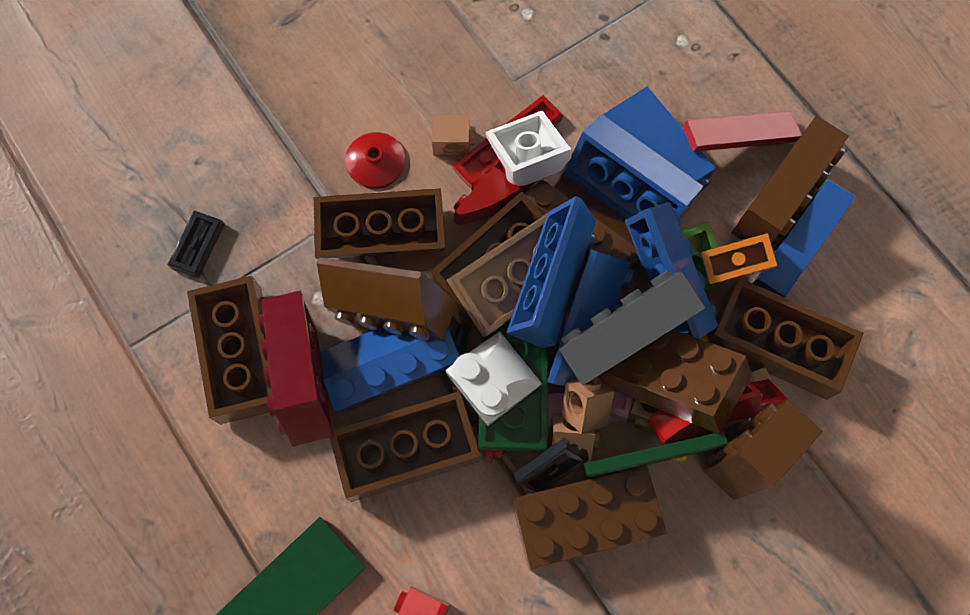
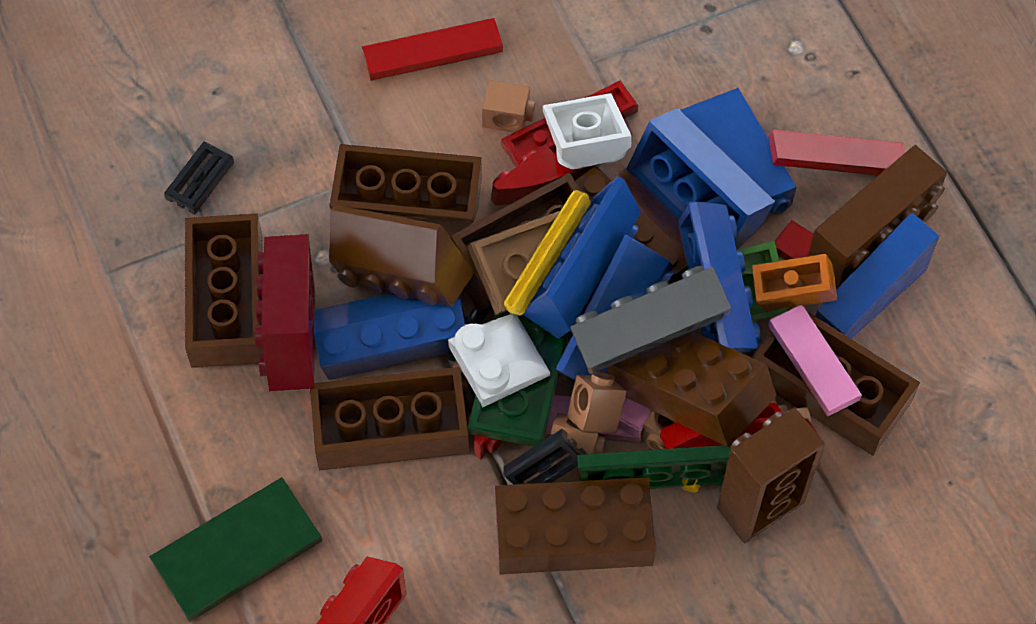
camera: 10 degrees right, 10 degrees down
red dish [345,132,405,188] -> none
none -> red tile [362,18,503,81]
none -> yellow axle [504,190,591,316]
none -> bright pink tile [768,305,862,417]
none -> red tile [775,219,814,260]

